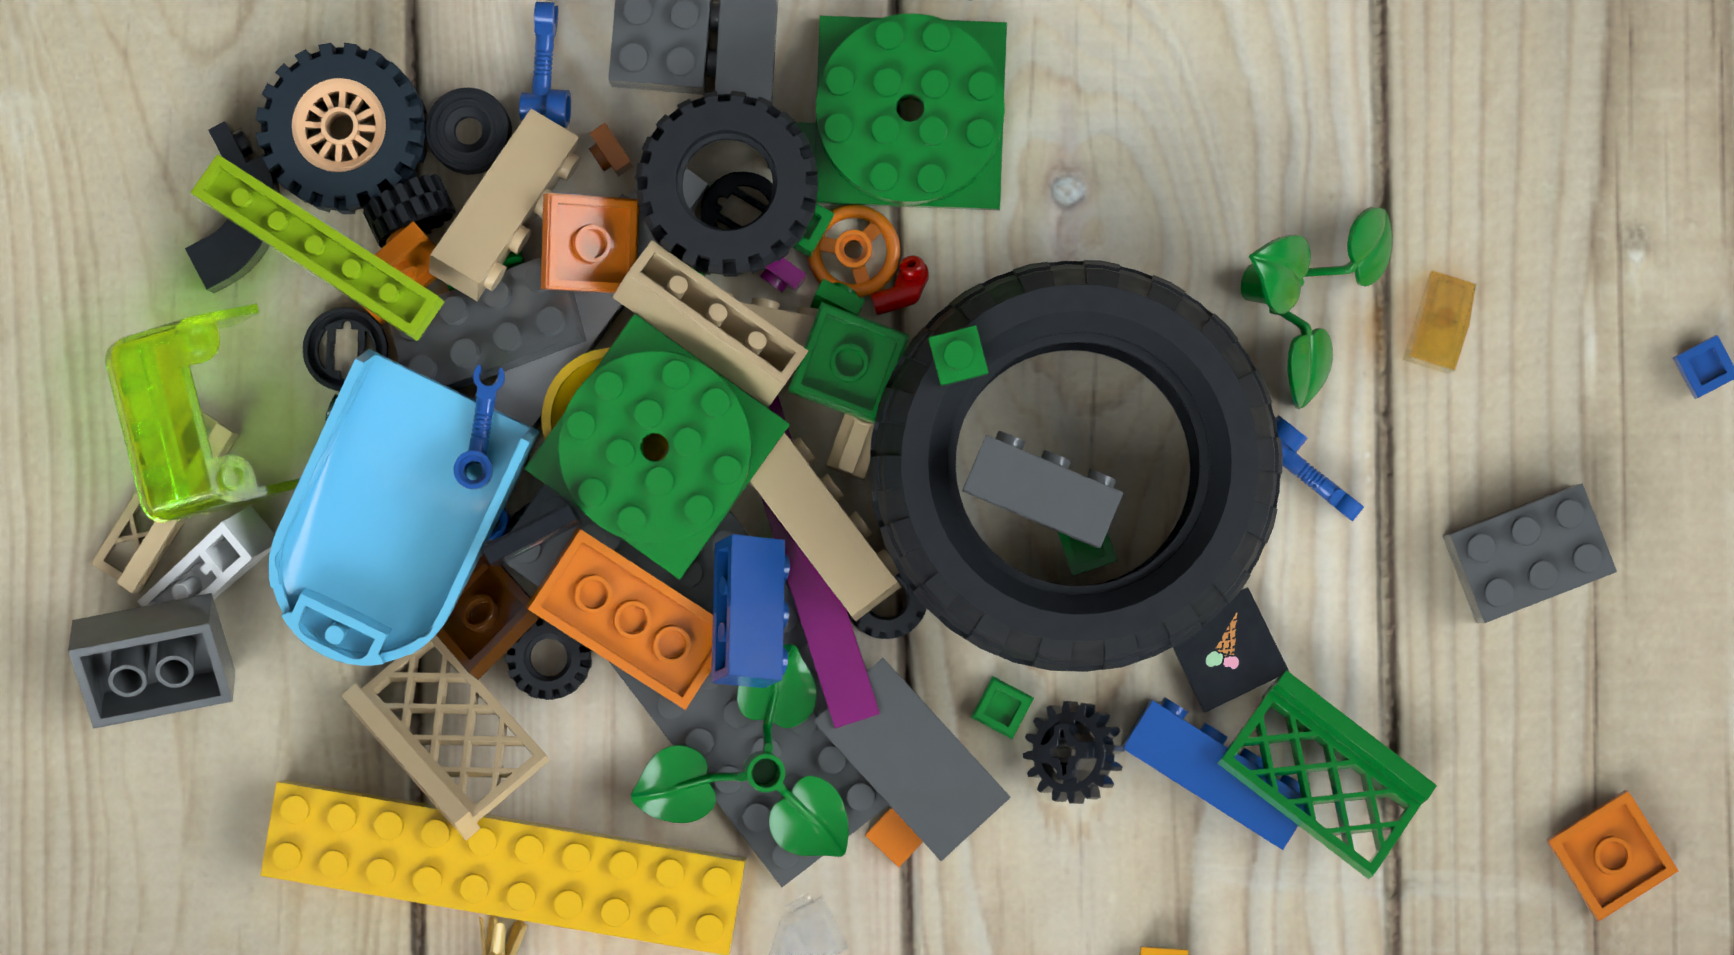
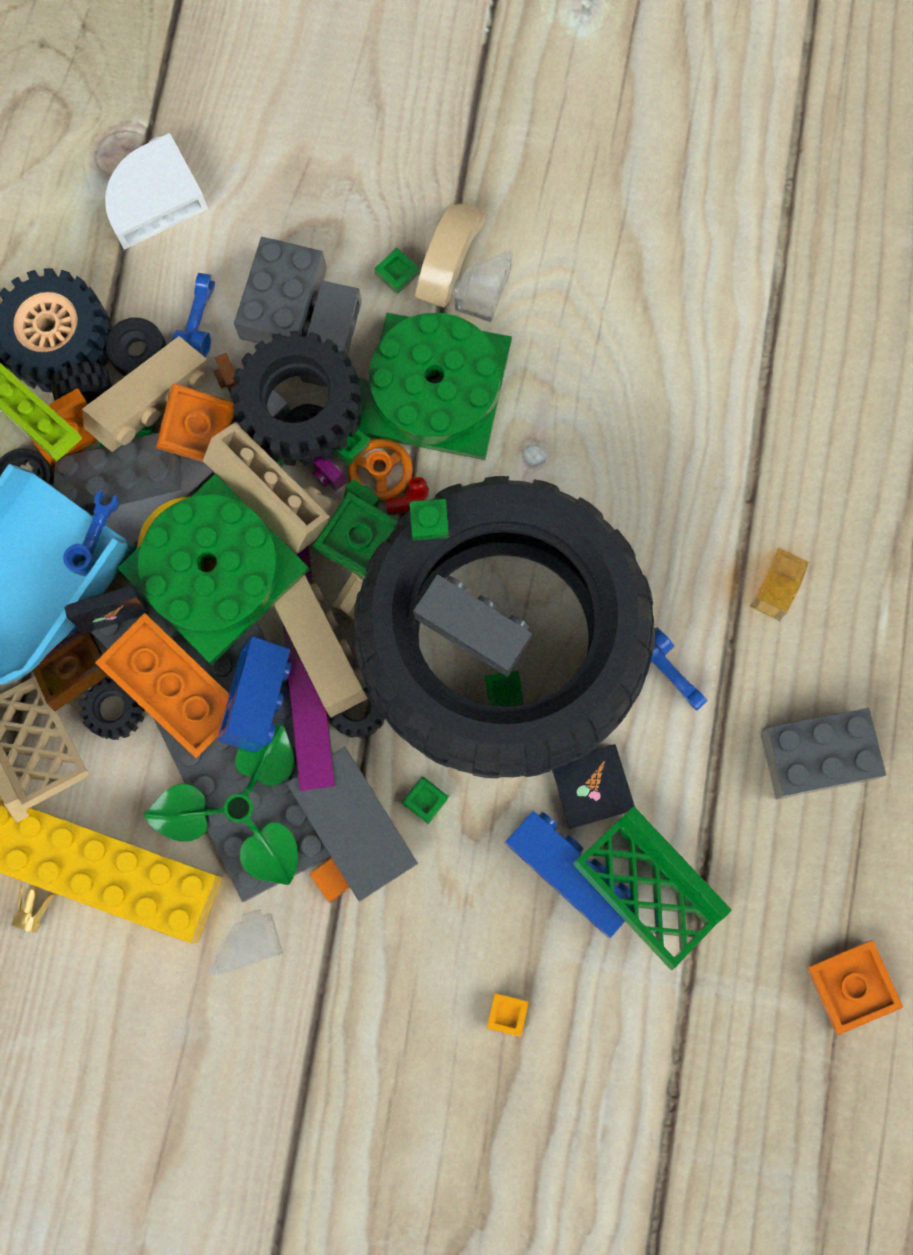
camera: 10 degrees right, 10 degrees down
black gear [1023,701,1125,804] -> none
green plant [1241,207,1393,410] -> none

